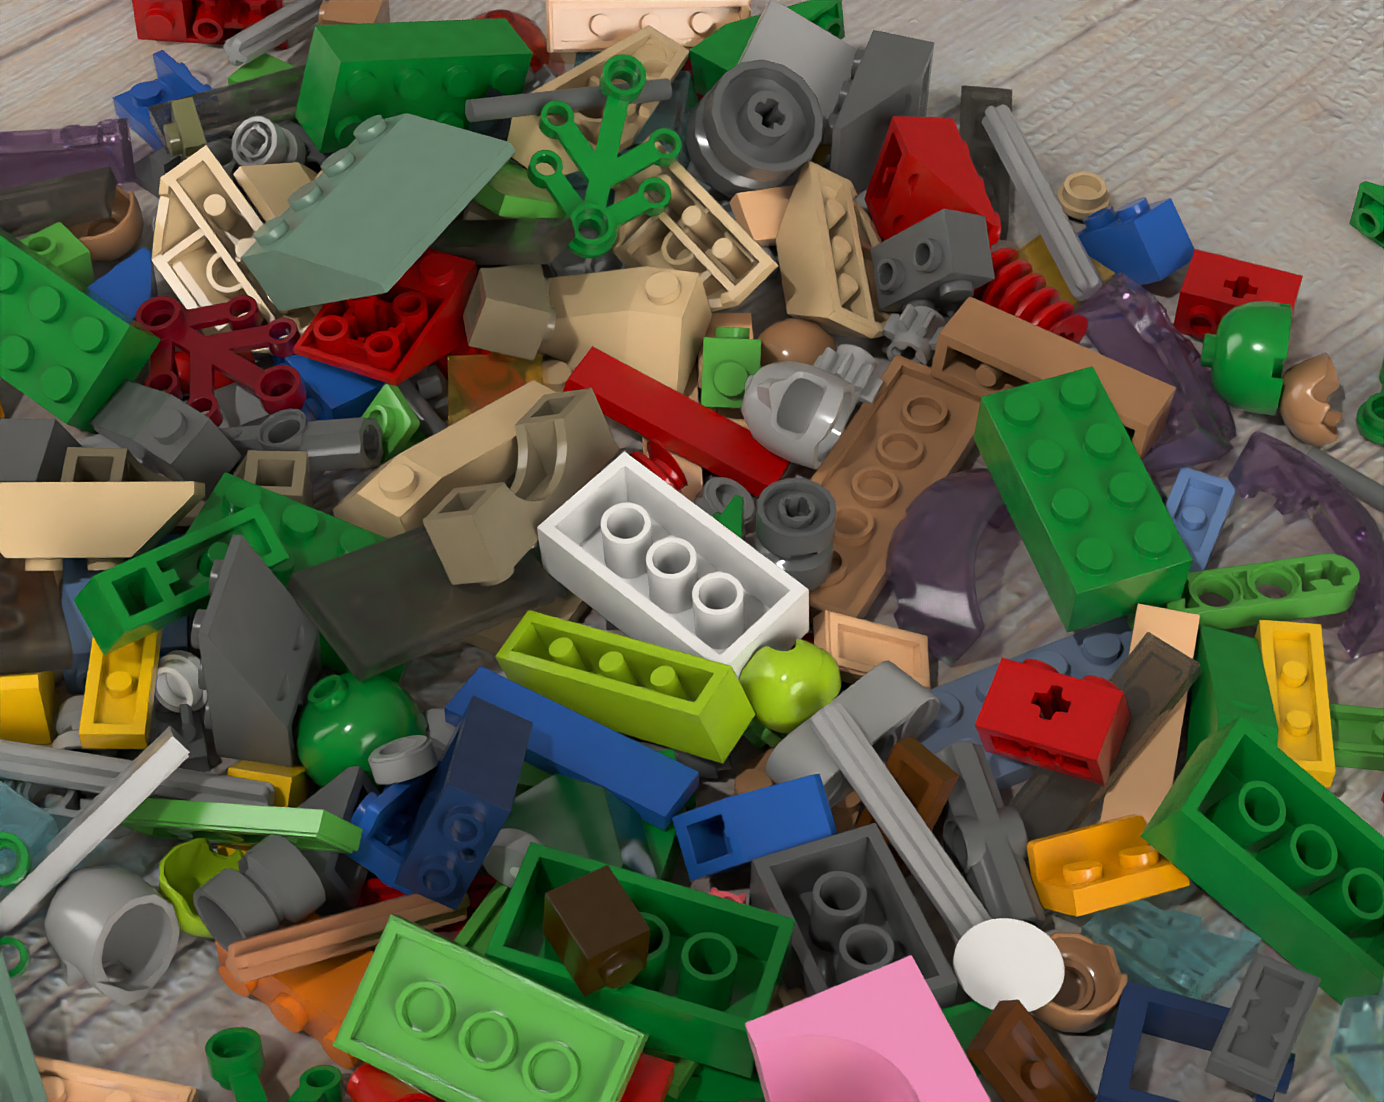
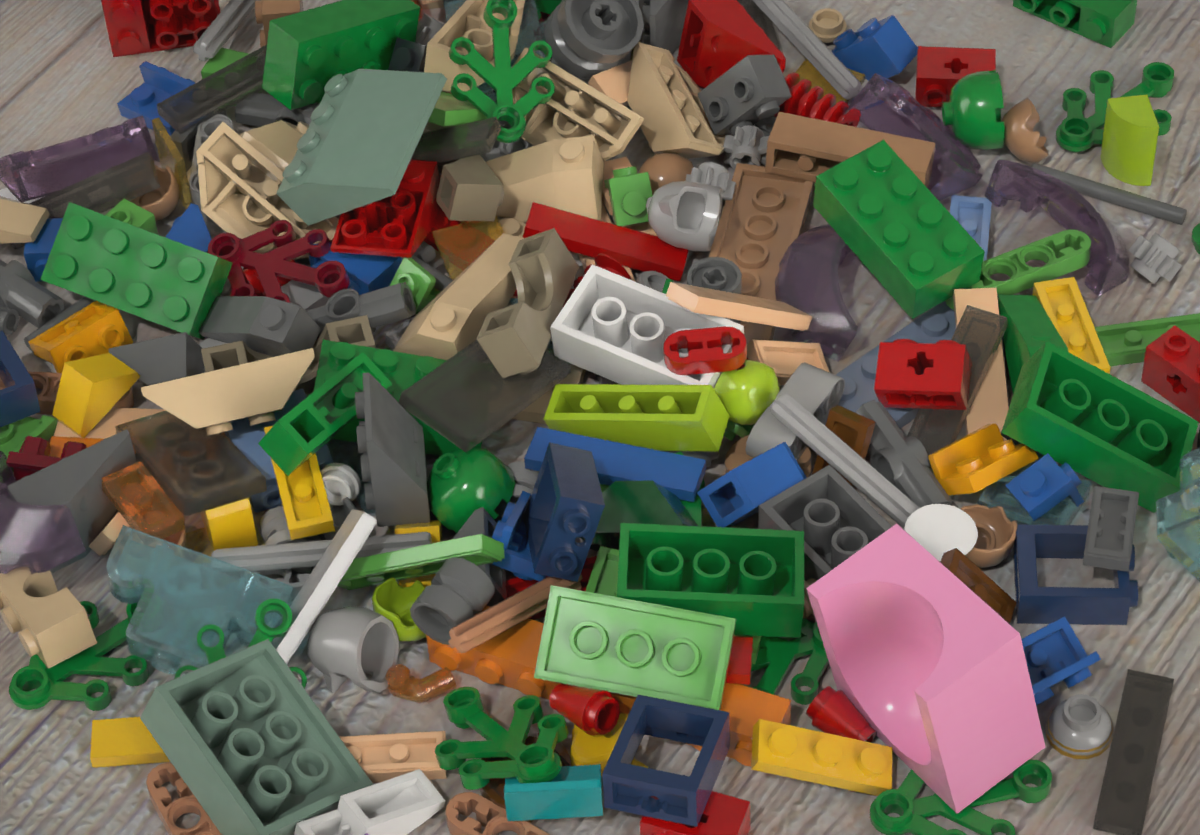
camera: 10 degrees left, 0 degrees up
olive plate [164,97,207,162] -> none
light grey wheel [231,116,306,166] -> none
light grey tile [368,735,438,785] -> none
dark grey bar [465,78,672,122] -> none
light grey tile [482,828,545,888] -> none
dark brown brick [543,865,651,997] -> none
none -> clear yellow piece [152,117,192,209]
none -> clear orange arm [385,664,456,703]
none -> red beam [663,326,747,375]
none -> light nougat tile [666,282,813,331]
none -> blue bracket [1005,453,1084,521]

